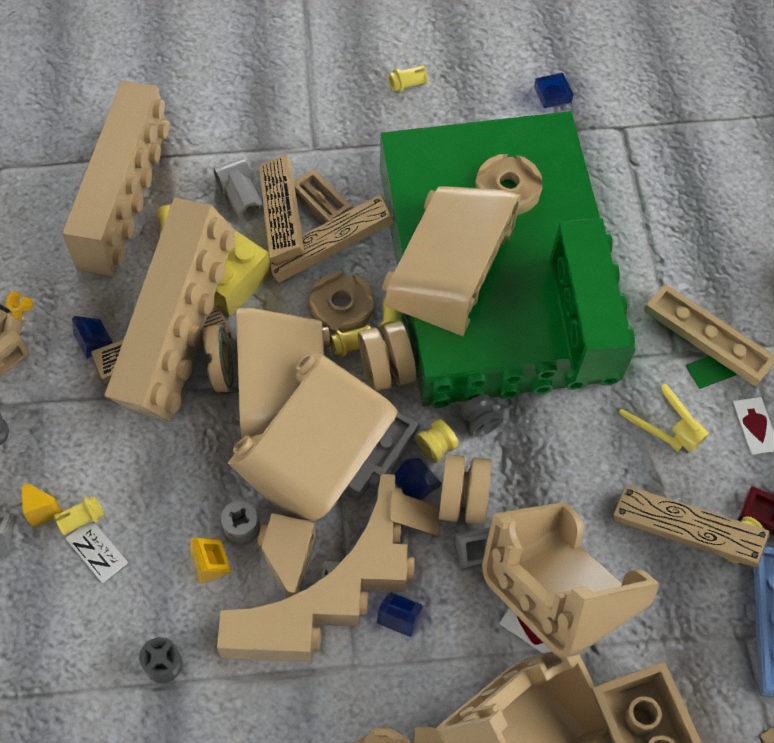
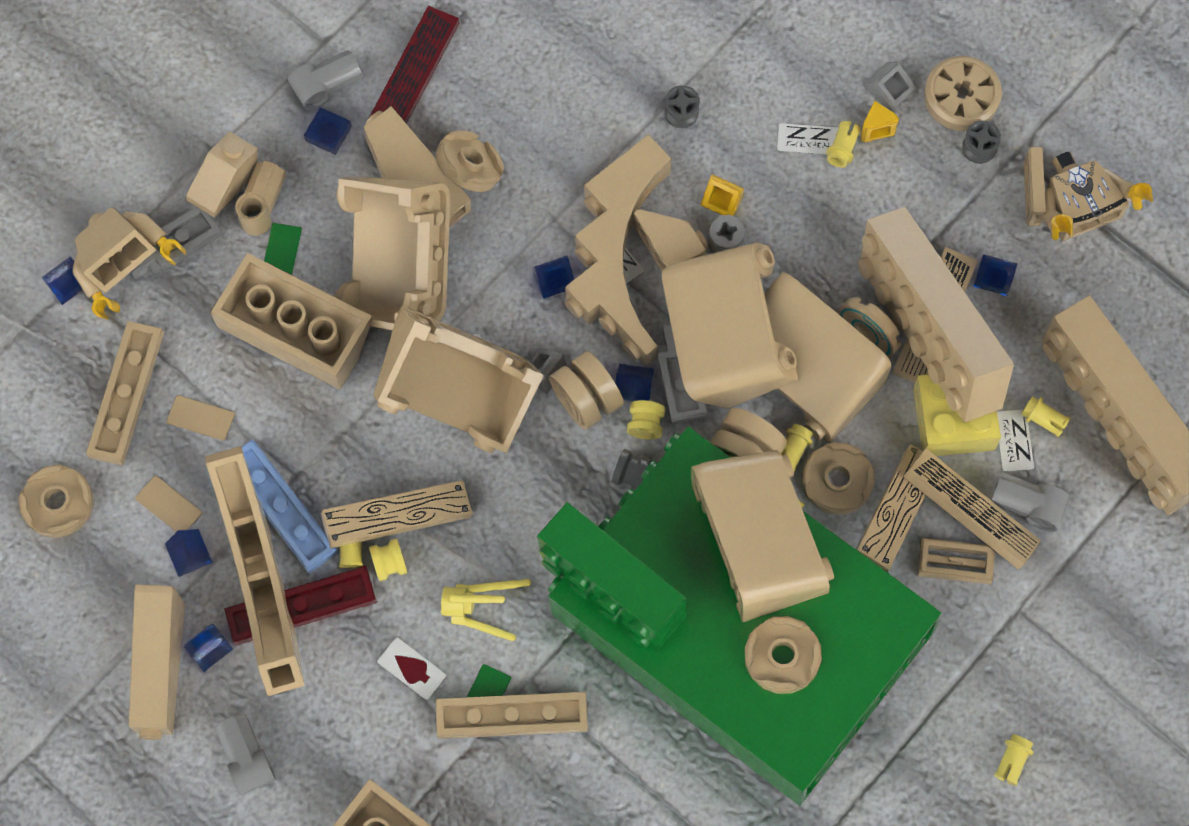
camera: 140 degrees right, 10 degrees up
tan sticker [390,491,439,536] -> none
none -> light yellow wheel [369,538,408,582]

